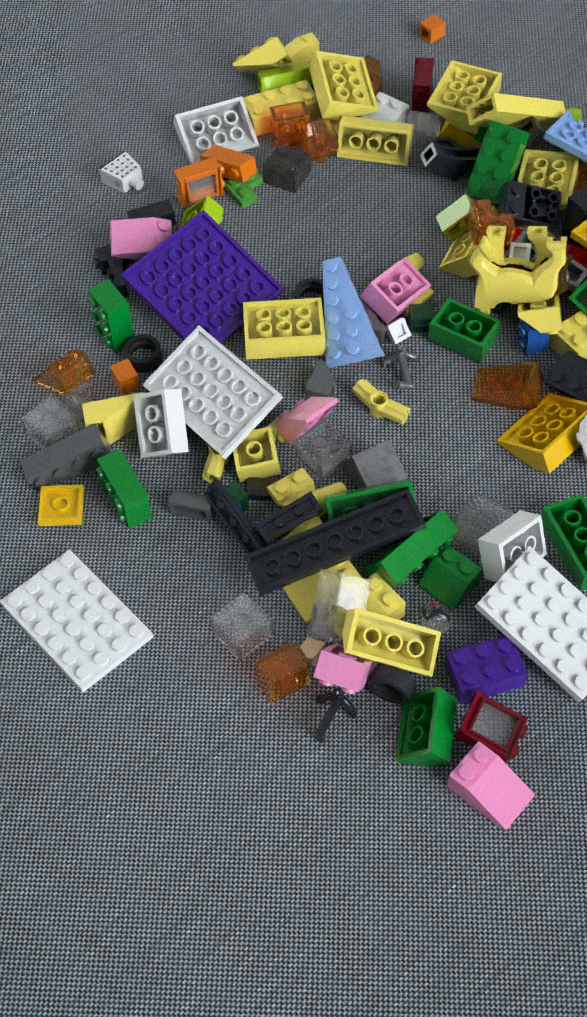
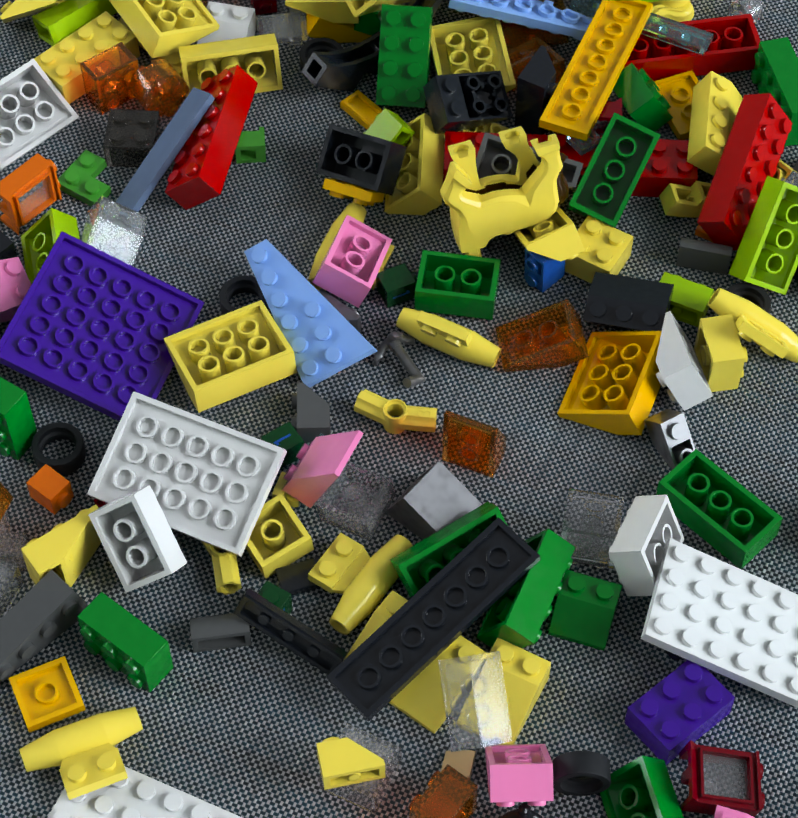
camera: 25 degrees left, 0 degrees up
orange brick [200,145,257,183] -> none
black plate [255,491,323,544] -> none
light yellow slope [342,608,441,677] -> none
white plate [385,317,411,344] -> none
clear head [419,602,450,635] -> none
clear orange brick [468,199,515,245] -> none
white plate [509,242,531,261] -> none
none -> light yellow plate [19,707,143,800]
none -> clear slope [81,196,147,266]
none -> sand blue tile [111,87,215,221]
none -> red brick [165,65,258,210]
none -> bright green brick [234,127,266,164]
none -> dark green brick [261,422,304,470]
none -> black brick [316,124,407,196]
none -> light yellow slope [316,737,385,790]
none -> yellow plate [322,178,385,206]
none -> yellow tile [340,90,383,129]
none -> light yellow plate [396,307,501,368]
none -> clear orange slope [442,410,507,478]
none -> flat silver slope [645,409,695,470]

